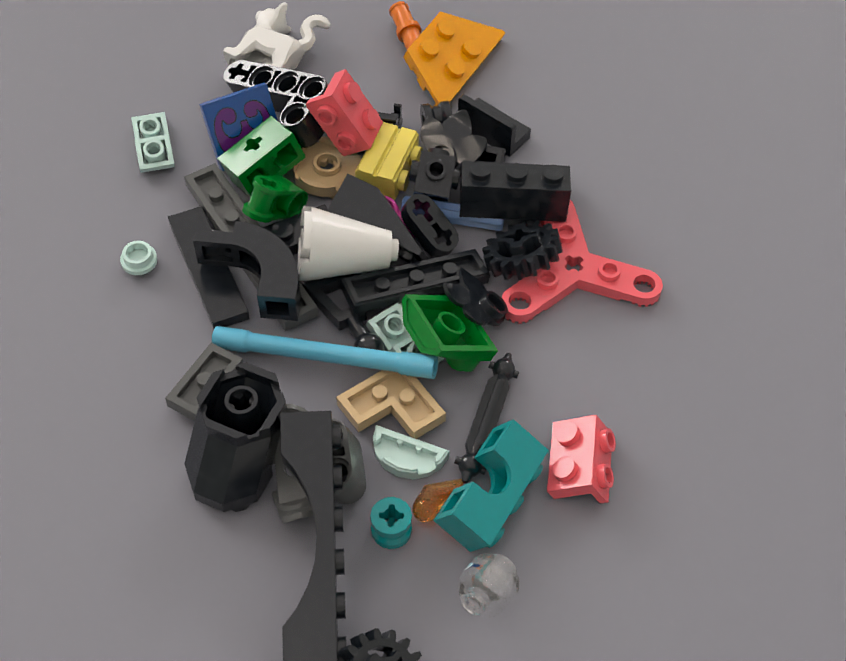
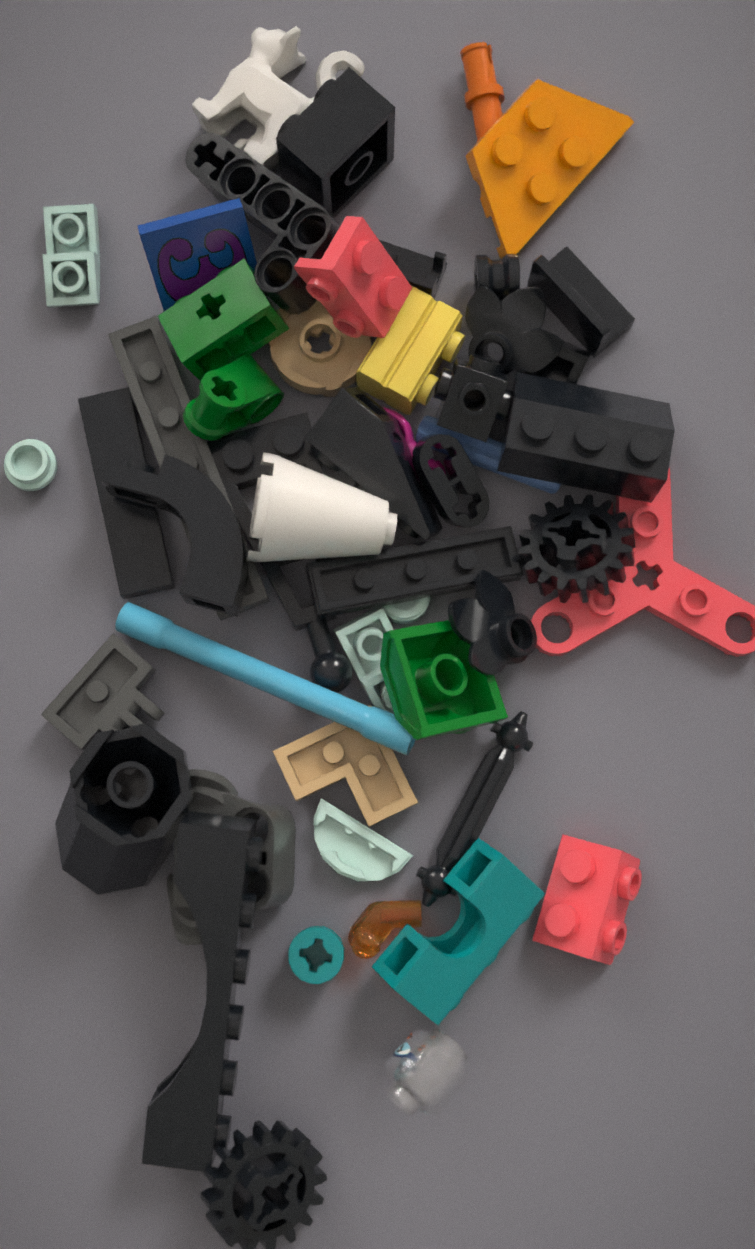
camera: 10 degrees right, 25 degrees up
none -> black brick [276,67,395,219]

